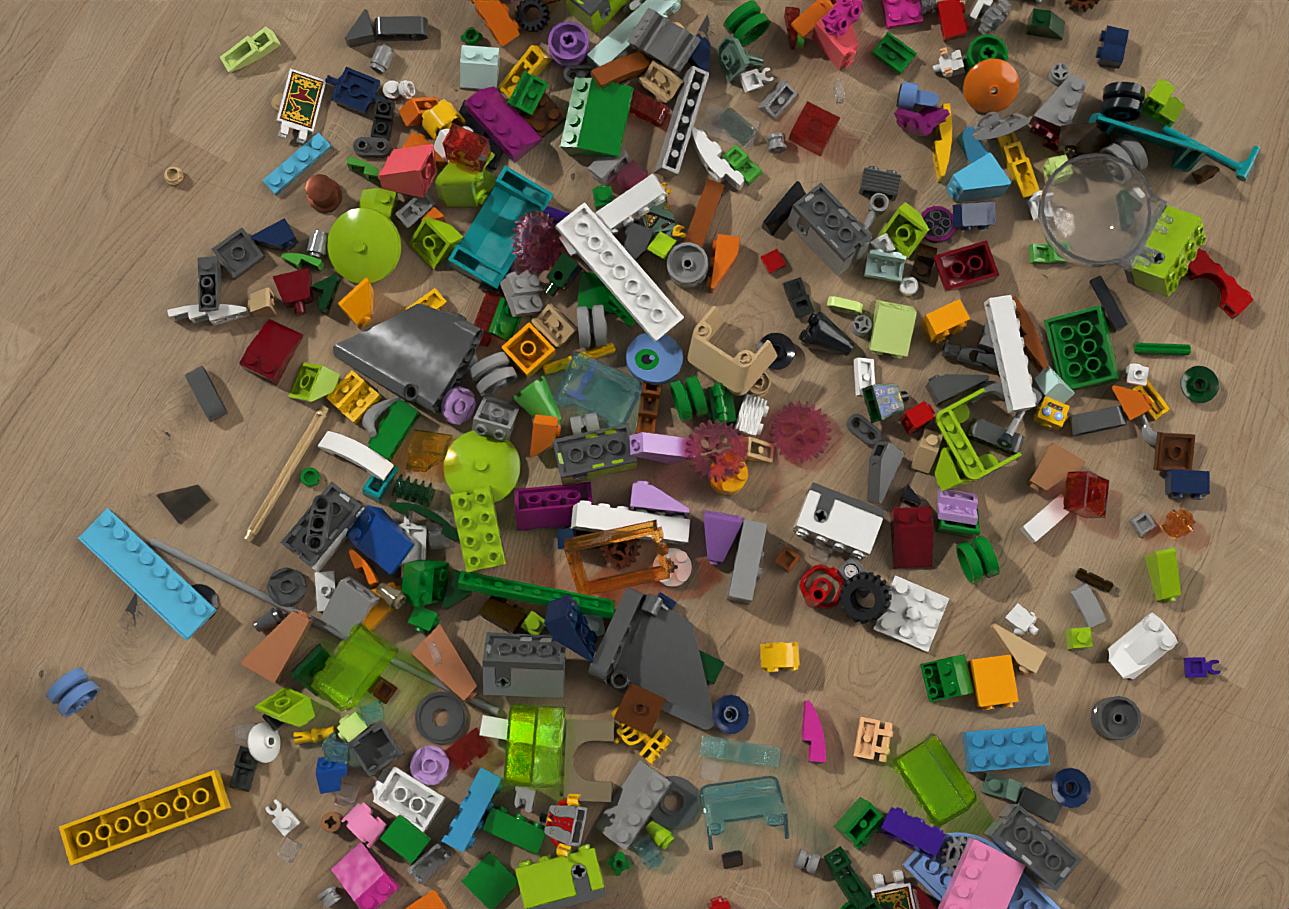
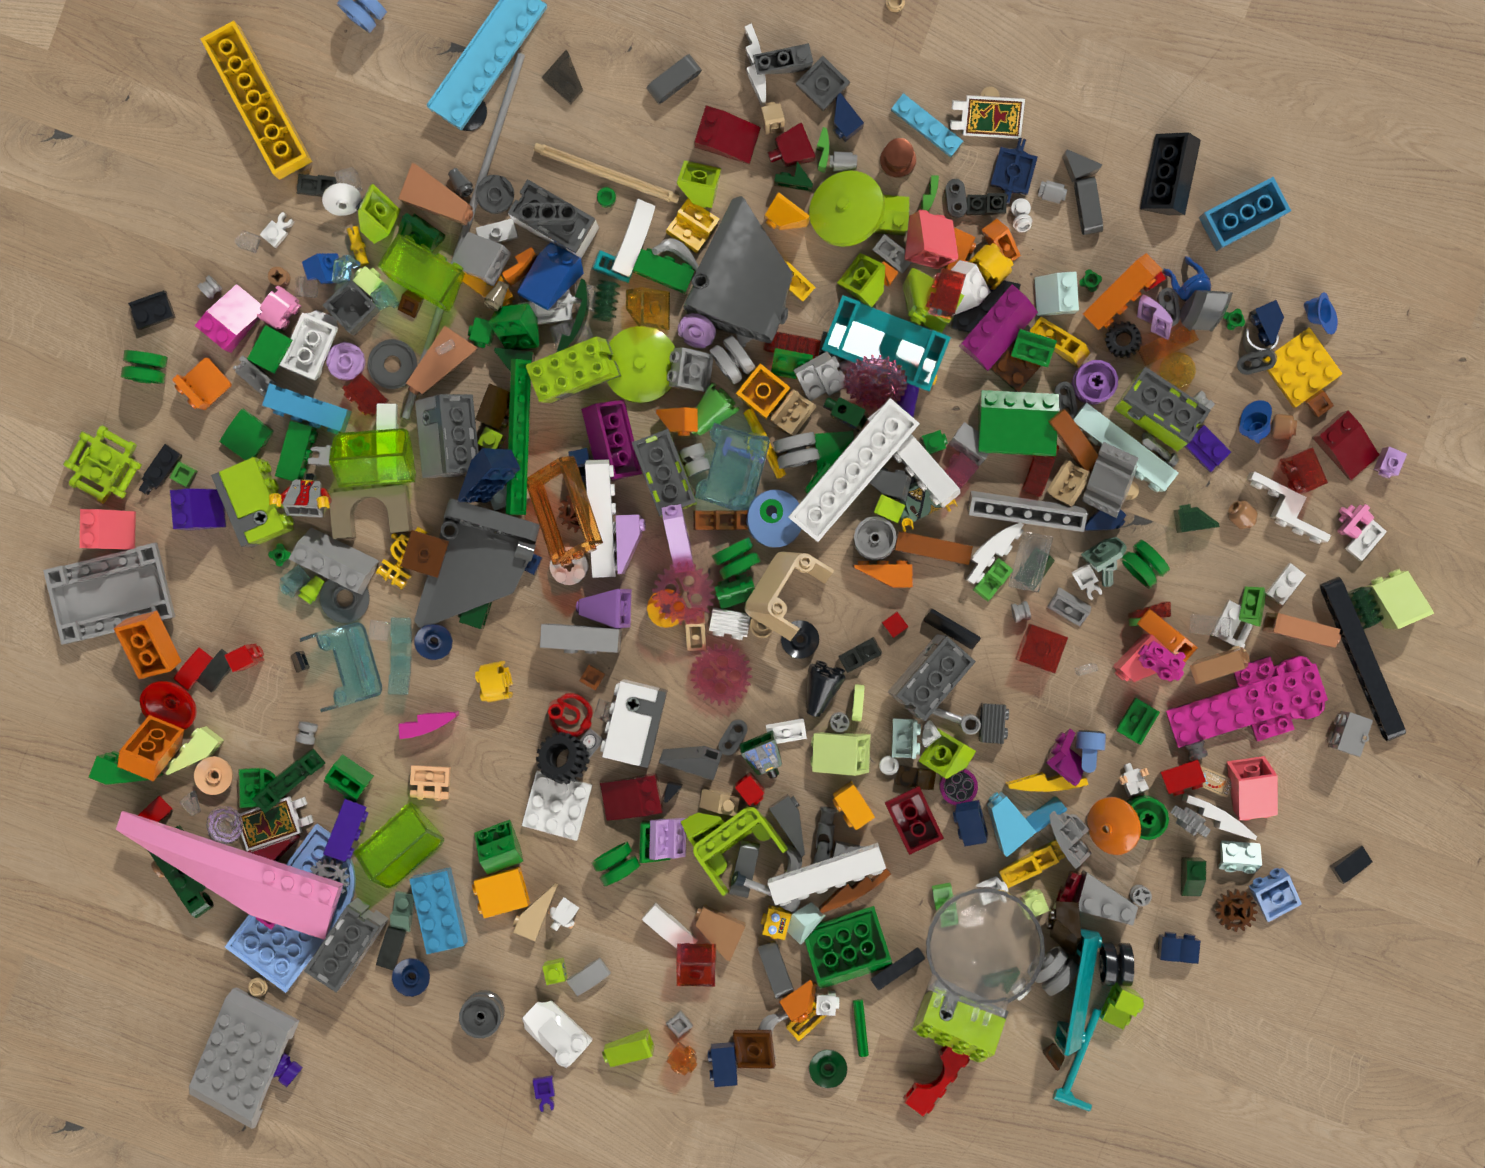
camera: 85 degrees right, 10 degrees up
yellowish green slope [220,27,281,73] -> none
dark brown axle [1075,568,1113,592] -> none

